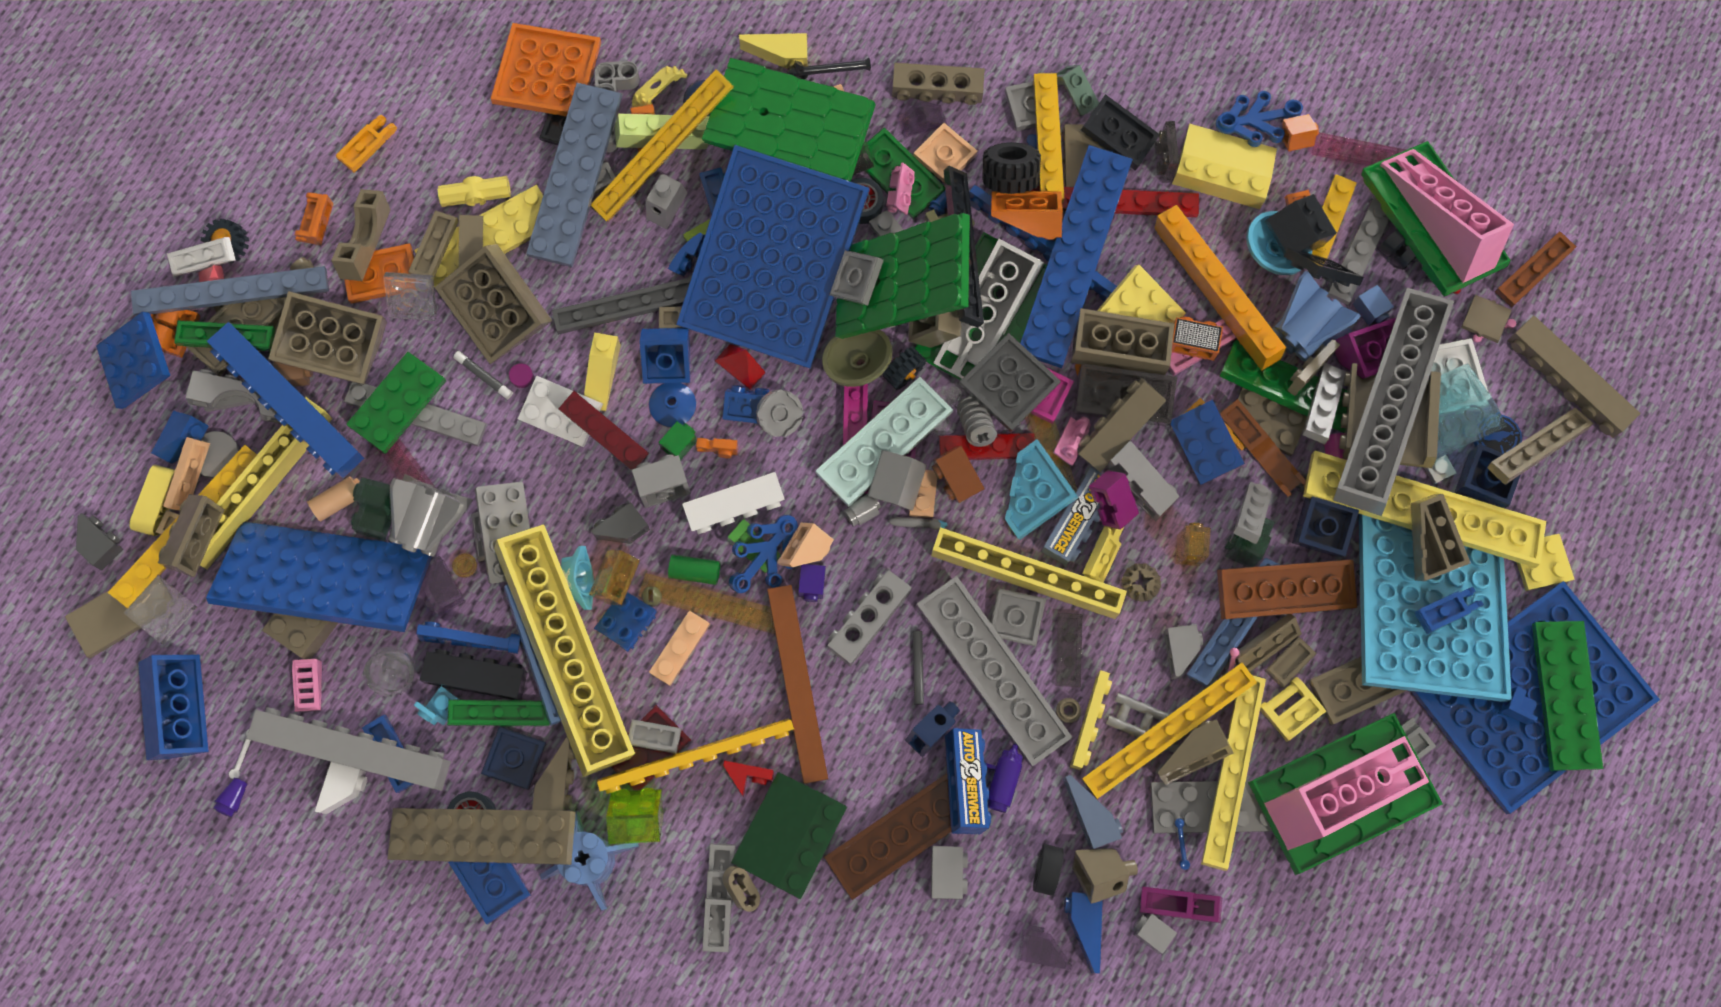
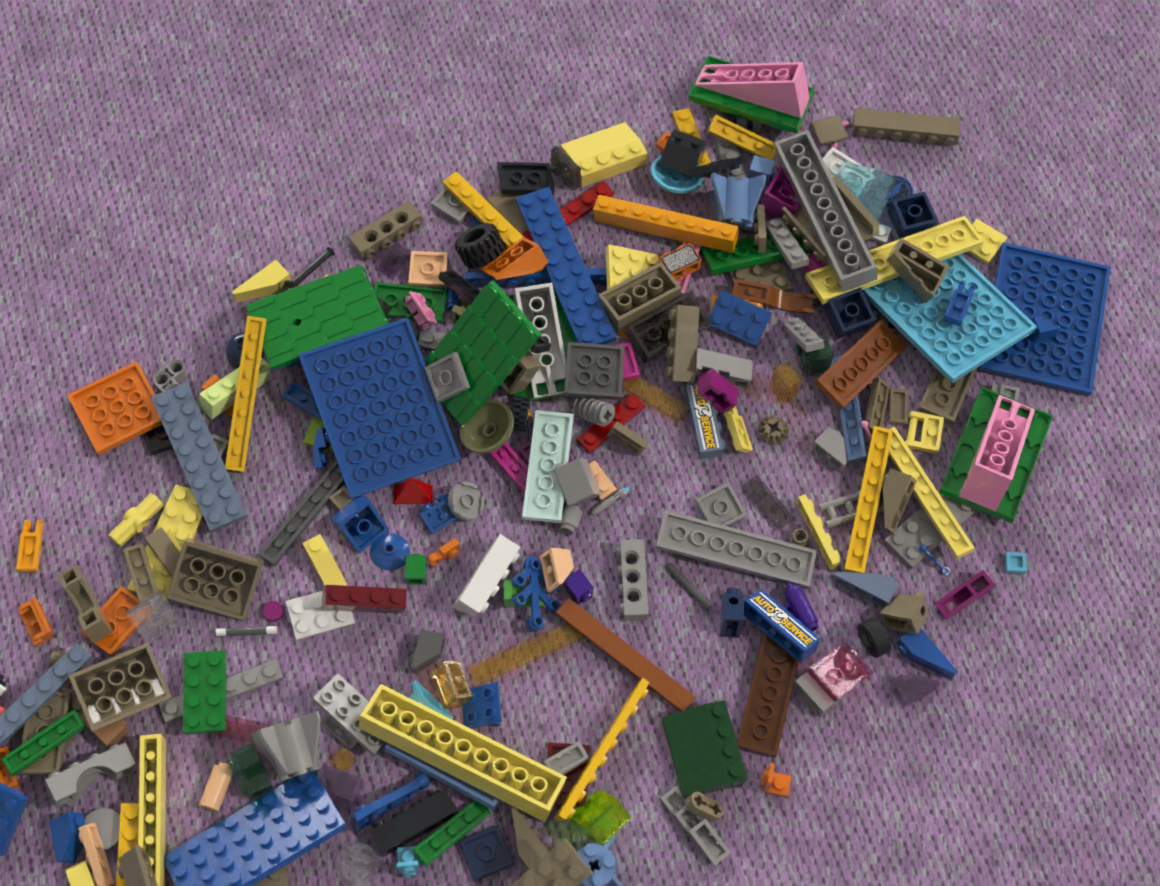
camera: 40 degrees left, 10 degrees down
blue brick [207,322,365,478] -> none
light yellow piece [632,66,688,108] -> none
light grey brick [632,455,691,508] -> none
olive hinge [642,586,662,607] -> none
light grey torso [646,174,688,229] -> none
light nougat plate [649,611,710,686] -> none
green pin [668,554,721,585] -> none
red slope [723,760,774,797] -> none
dark orange brick [931,446,985,503] -> none
light yellow brick [931,527,1127,619] -> none
medium azure plate [1005,439,1079,540] -> none
bright pink hinge [1053,417,1091,466] -> none
sand green bracket [1057,65,1099,116] -> none
light grey brick [1133,914,1177,954] -> none
blue plant [1216,91,1303,147] -> none
orange brick [1282,114,1319,152] -> none
clear pink tile [1312,132,1406,166] -> none
dark tan plate [1487,408,1593,485] -> none
dark orange plate [1495,231,1577,308] -> none
green plate [1532,621,1604,771] -> none
none -> dark tan plate [606,421,649,456]
none -> yellow plate [707,115,776,160]
none -> orange bracket [760,763,791,797]
none -> clear pink tile [807,642,873,702]
none -> medium azure plate [1004,552,1027,574]

